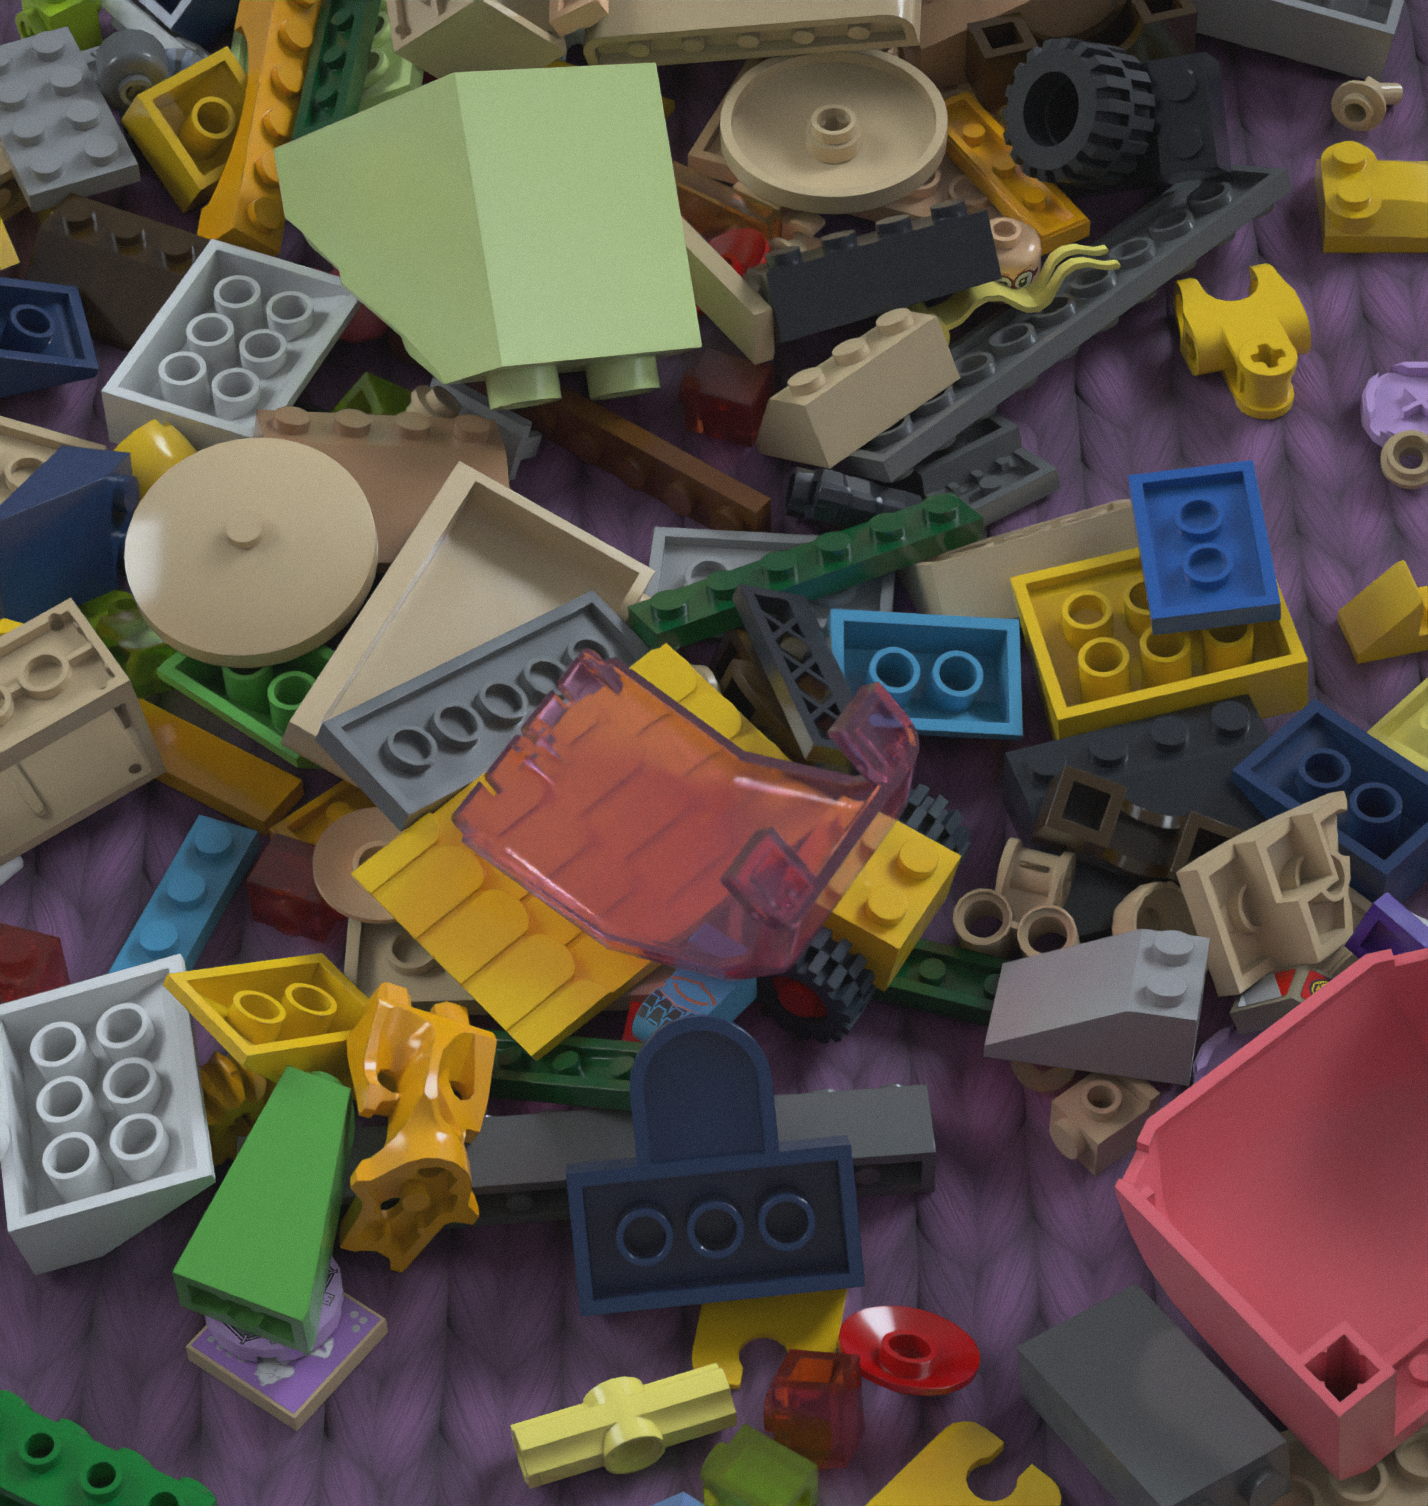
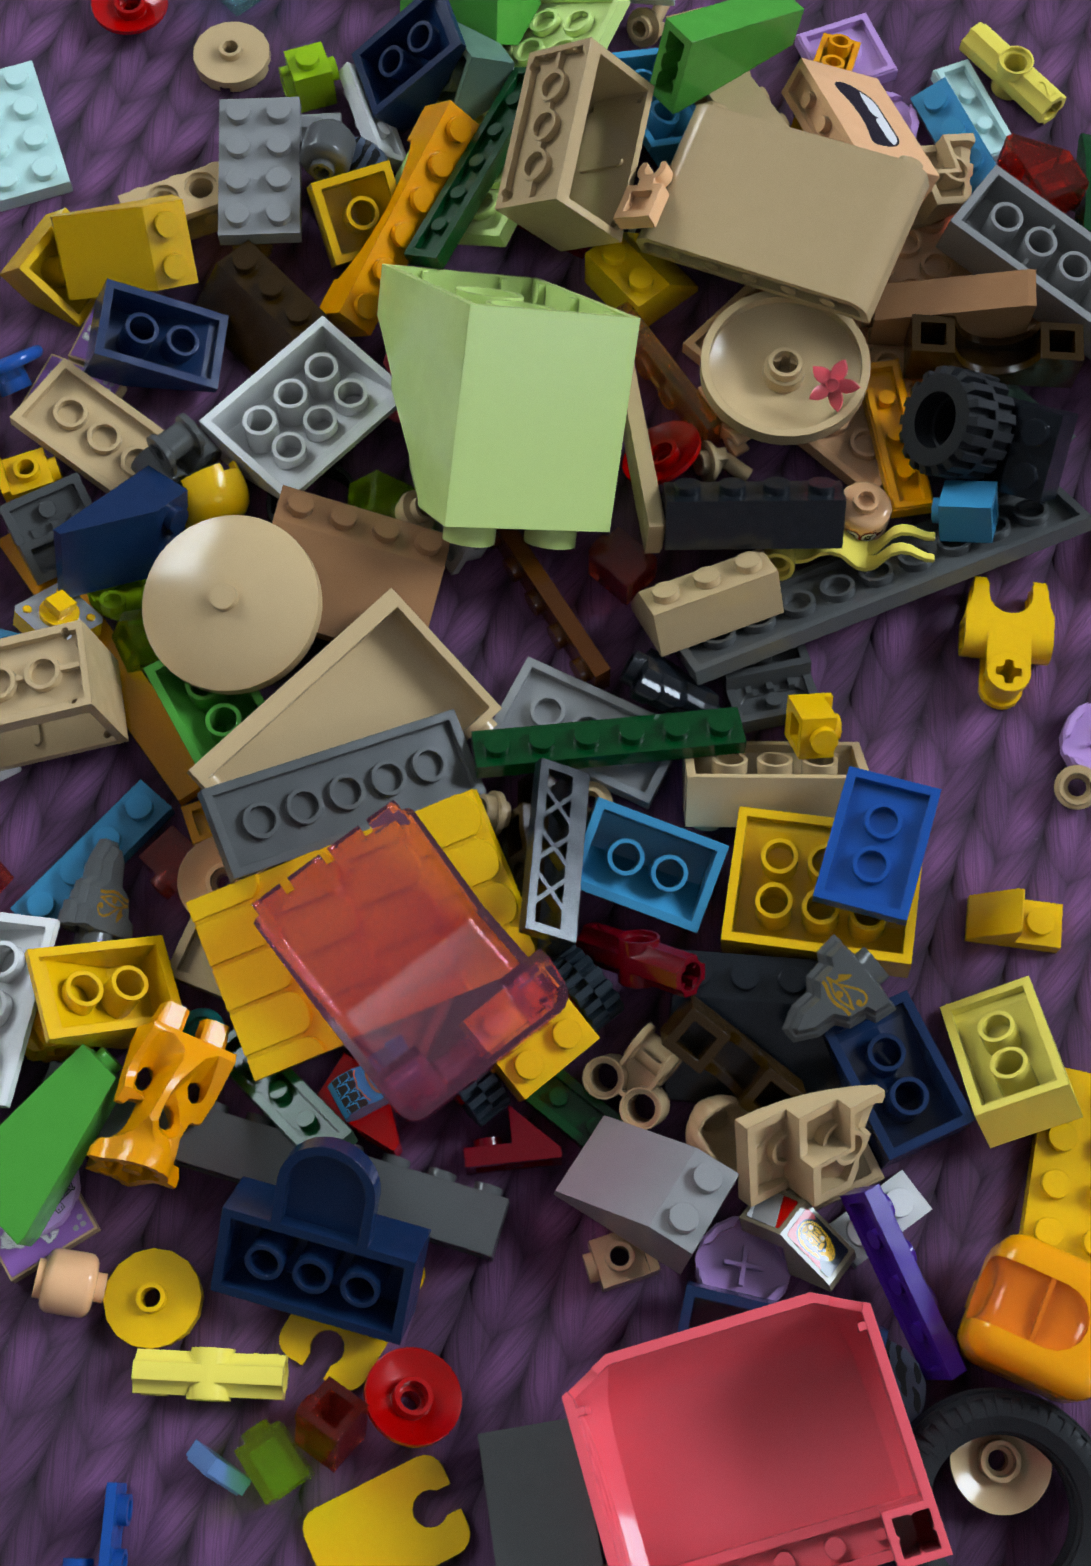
camera: 20 degrees right, 20 degrees up
none -> light nougat head [31,1248,108,1318]
none -> dark grey rock [58,838,133,944]
none -> yellow plate [103,1248,204,1349]
none -> dark grey piece [131,413,222,487]
none -> dark red slope [464,1105,562,1175]
none -> dark red piece [575,922,705,998]
none -> dark grey rock [781,934,896,1043]
none -> yellow brick [784,692,842,760]
none -> coral plant [809,359,861,412]
none -> dark azure brick [931,480,999,543]

